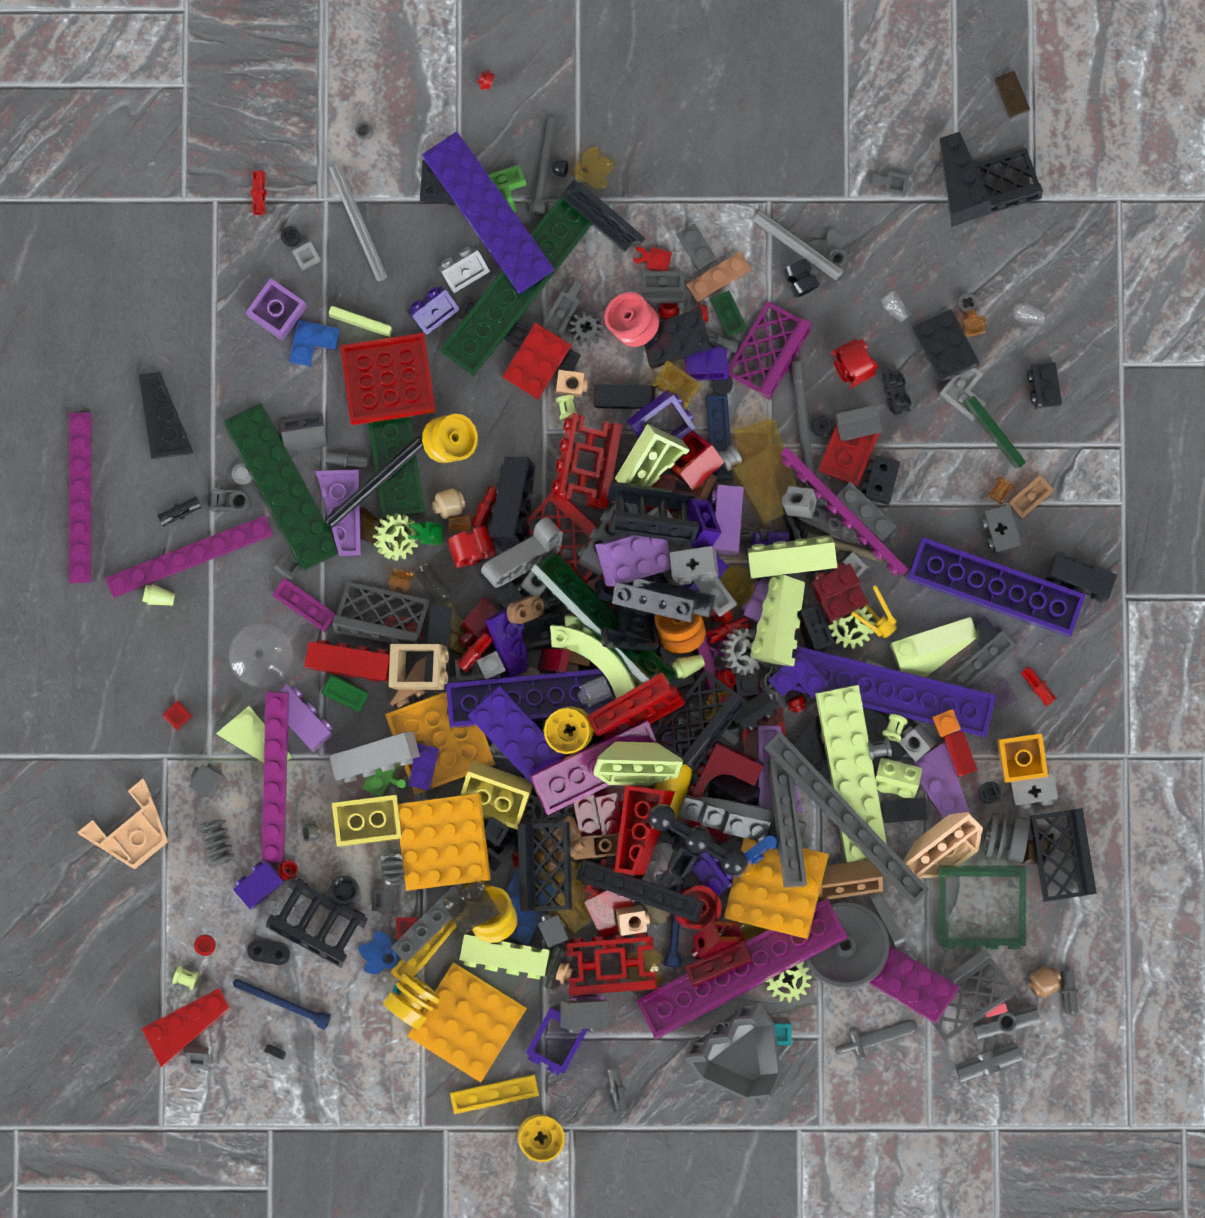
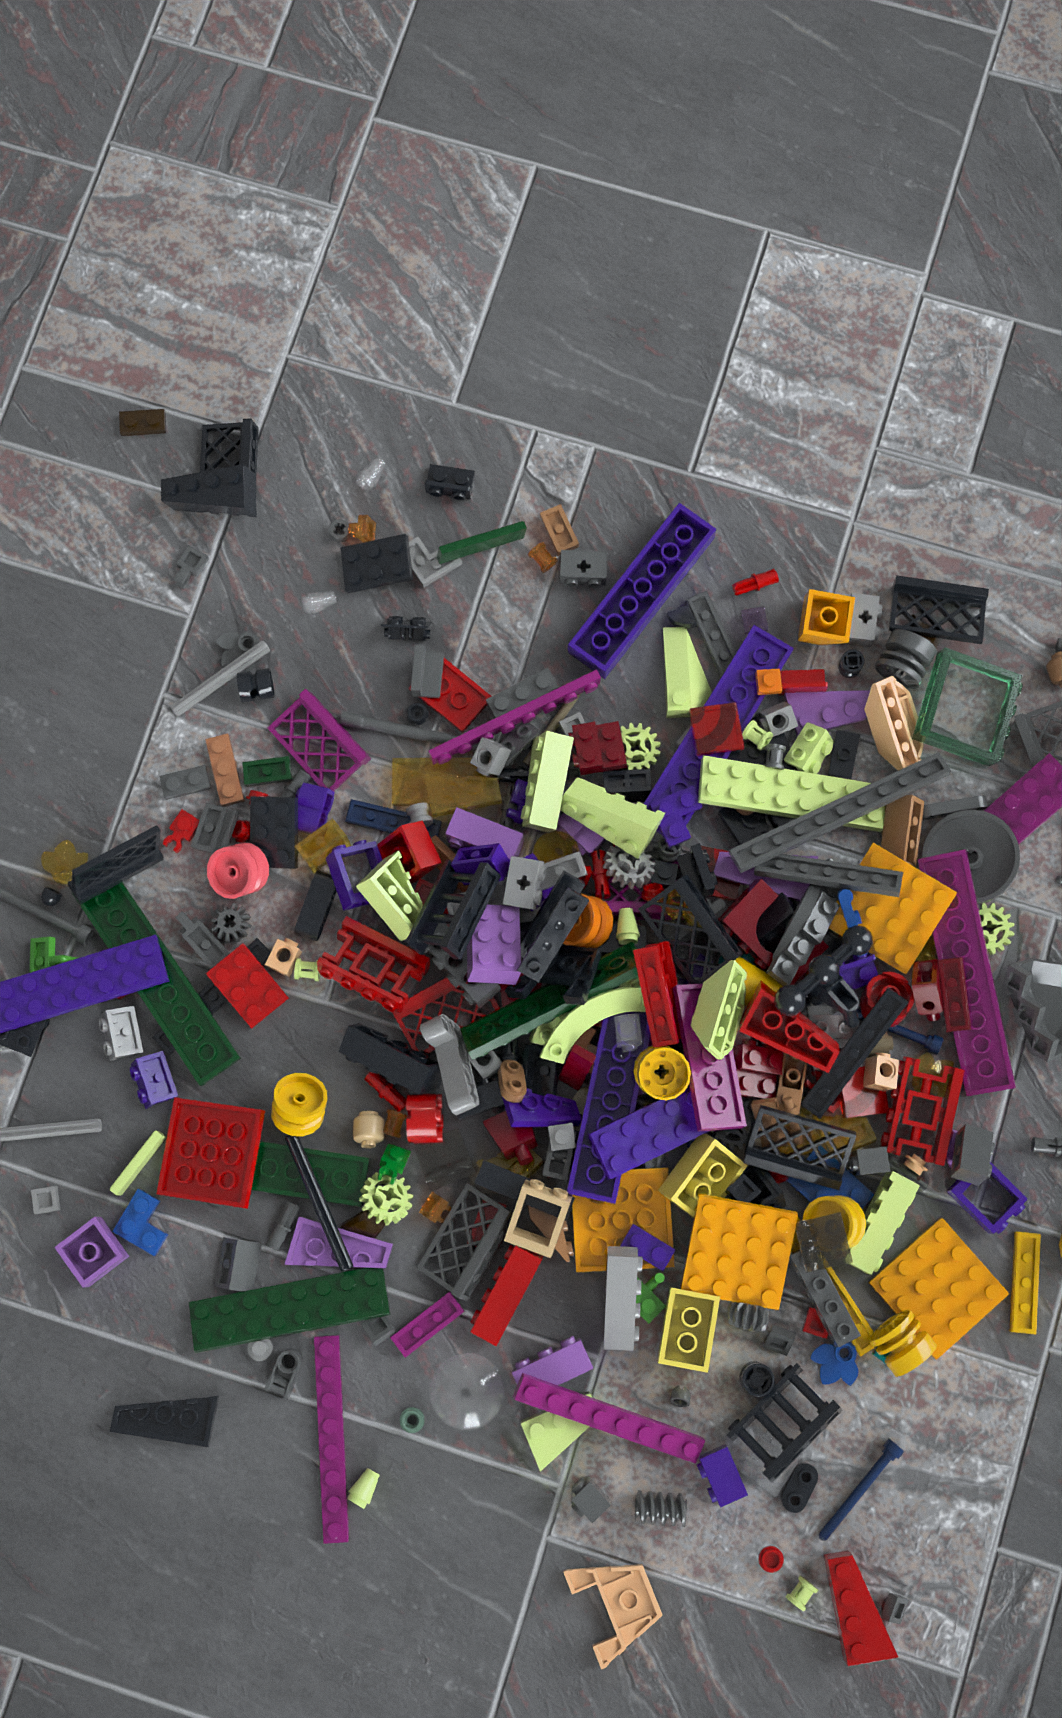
camera: 70 degrees left, 5 degrees down
magenta plate [69,413,92,584] -> none
black pin [158,496,202,527] -> none
red tile [162,700,193,731] -> none
black tile [263,1044,286,1060] -> none
red plate [277,860,298,881] -> none
black bush [280,226,301,247] -> none
green plate [321,674,369,713] -> none
red axle [456,633,492,672] -> none
black tile [712,376,733,395] -> none
teal tile [774,1023,792,1045] -> none
red plate [787,695,807,713] -> none
red brick [831,339,878,389] -> none
yellow plant [851,585,897,638] -> none
black brick [862,455,900,505] -> none
black wedge [1046,551,1117,603] -> none
none -> sand green plate [400,1407,425,1433]
none -> clear red tile [689,702,744,756]

